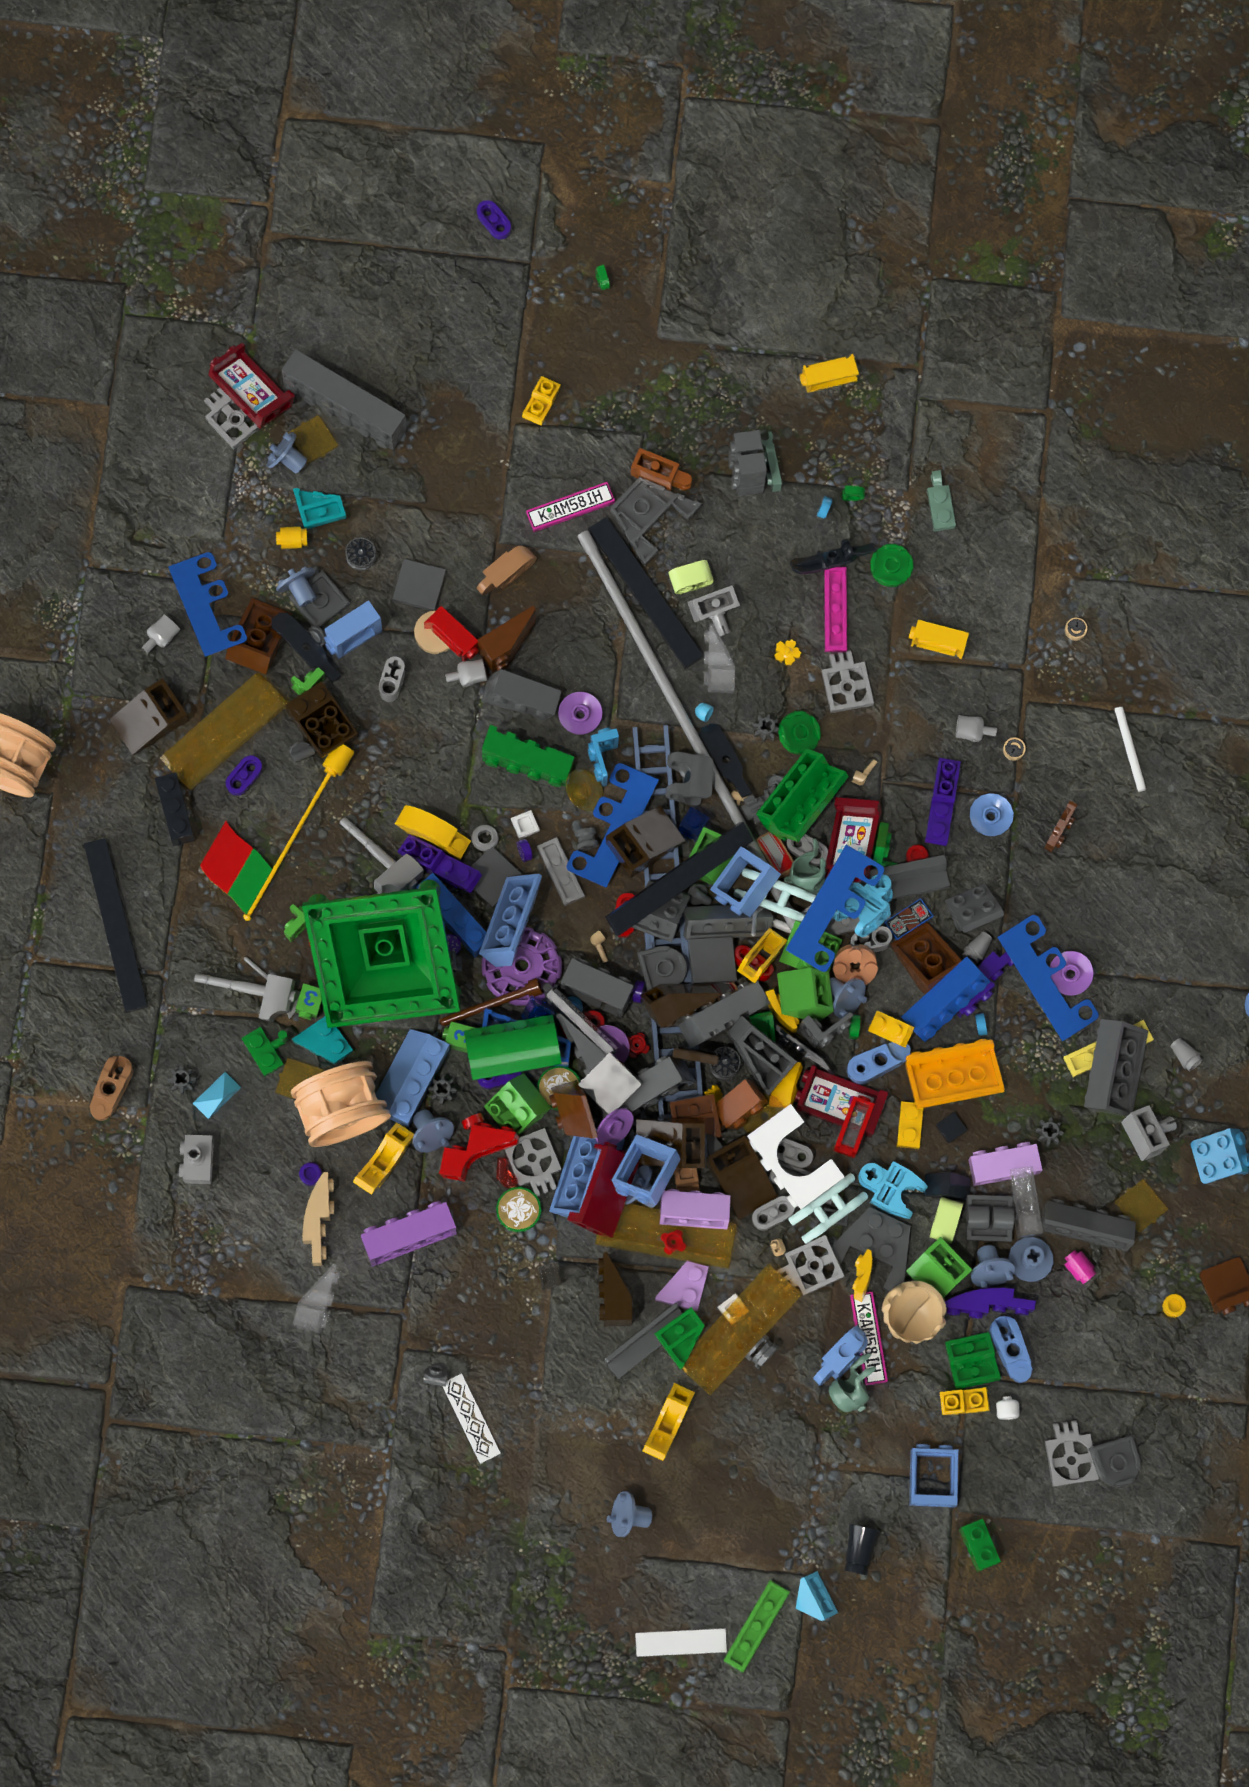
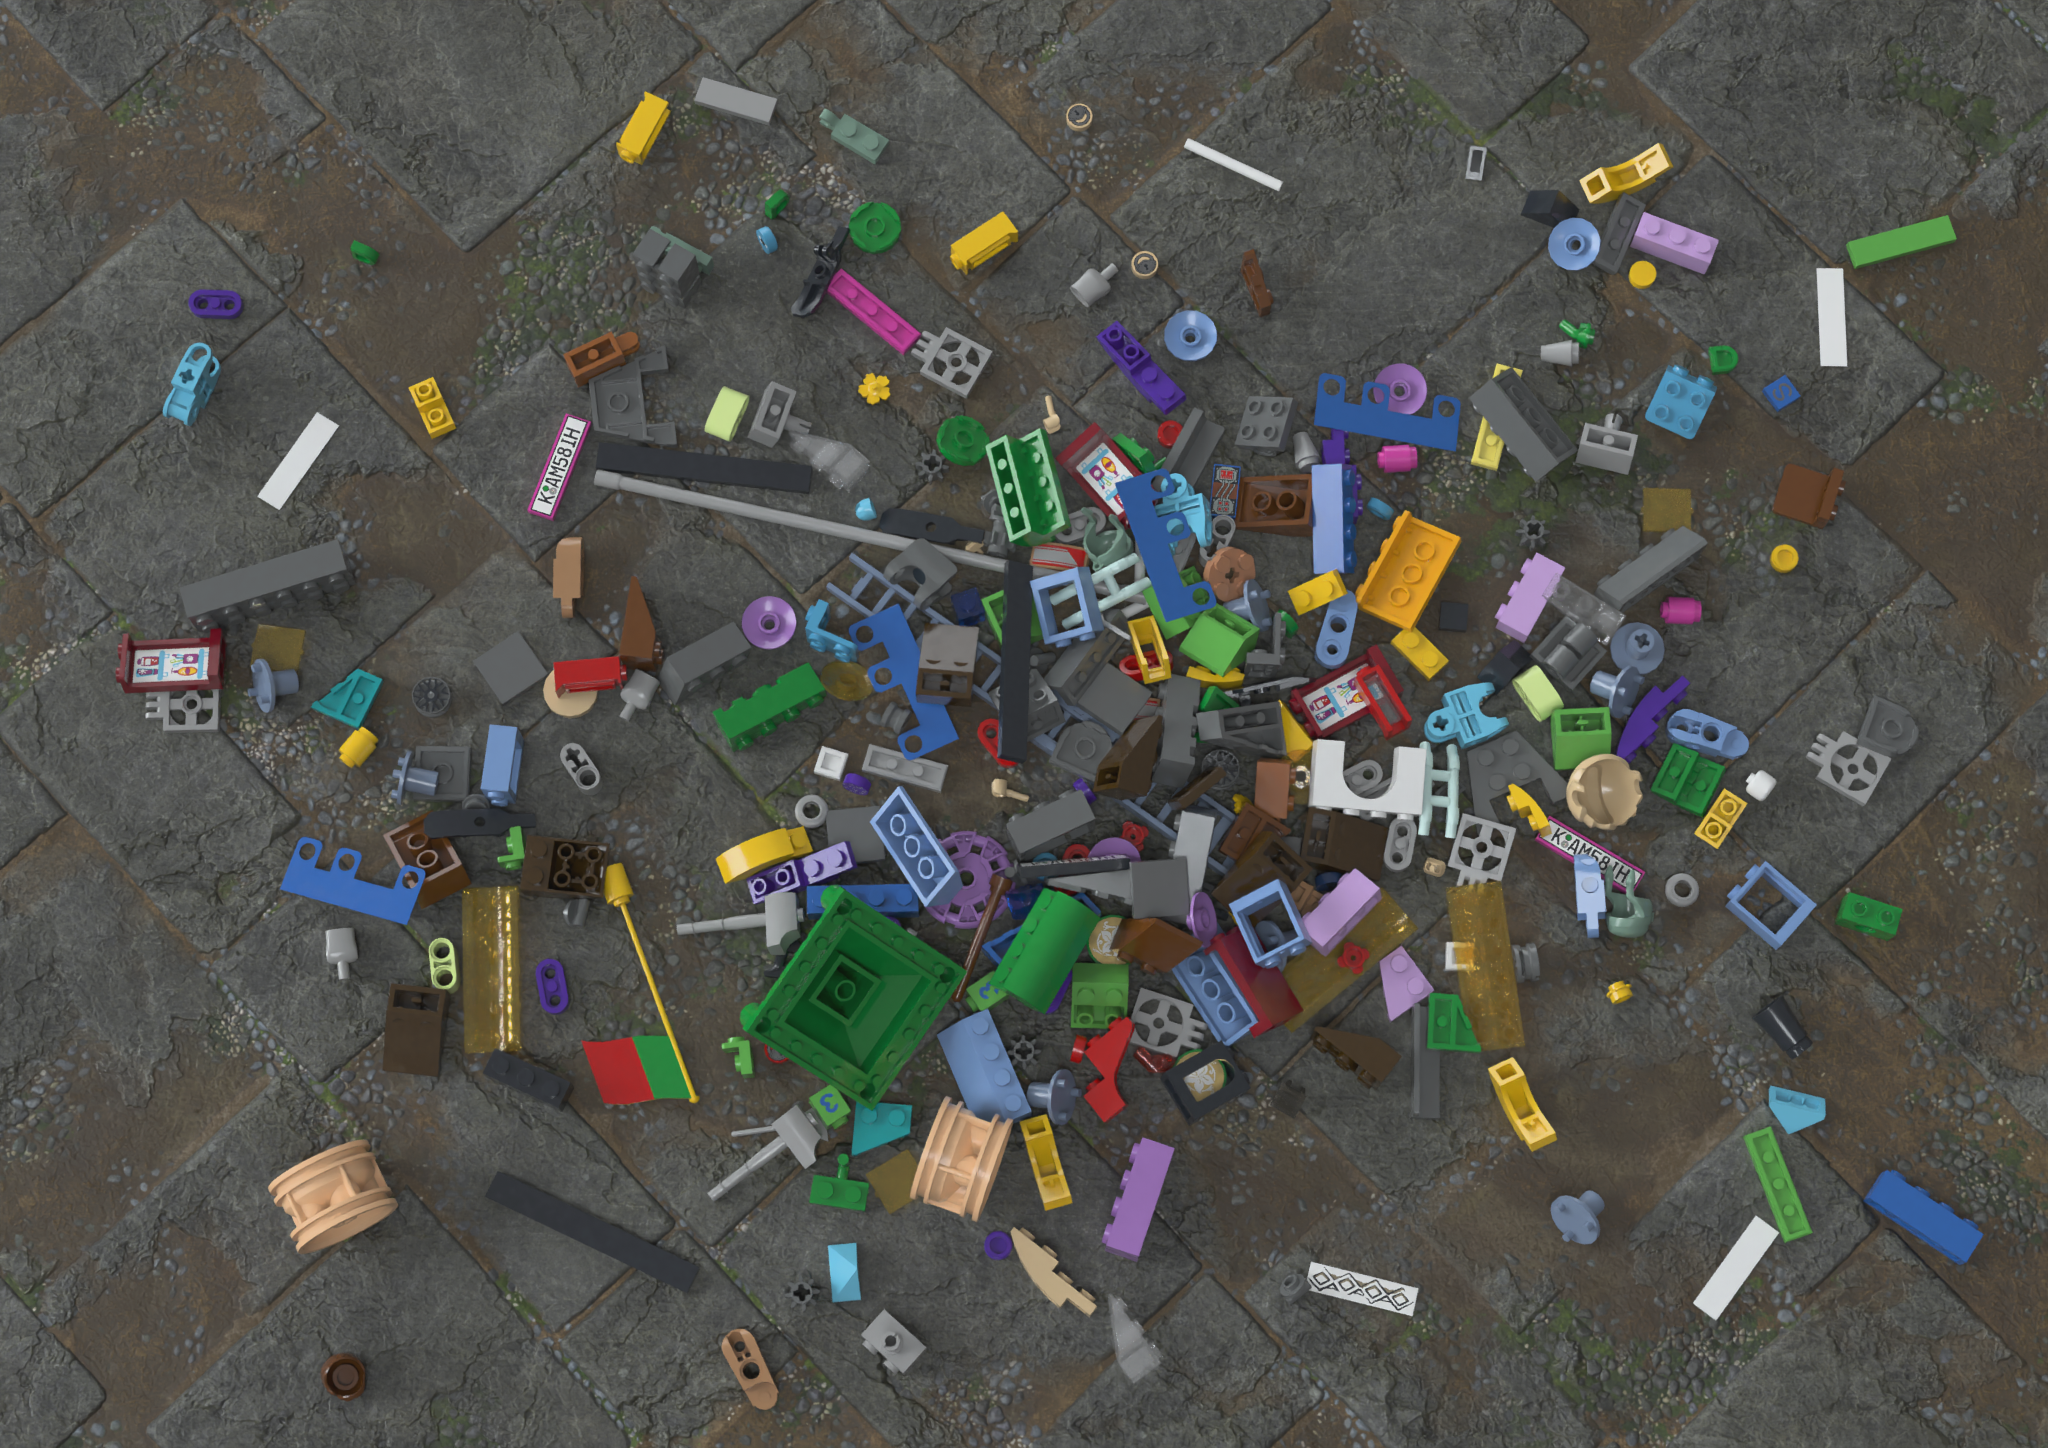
camera: 45 degrees left, 0 degrees up
none -> medium azure piece [163,343,221,426]
none -> white sticker [257,412,339,510]
none -> yellowish green beam [429,938,461,994]
none -> light grey tile [694,77,778,126]
none -> black panel [1160,1040,1251,1126]
none -> dark blue tile [1315,872,1342,891]
none -> dark pink brick [1377,445,1417,473]
none -> green plate [1559,320,1595,349]
none -> yellow plate [1606,981,1633,1004]
none -> light grey piece [1665,873,1699,907]
none -> blue brick [1863,1170,1984,1265]

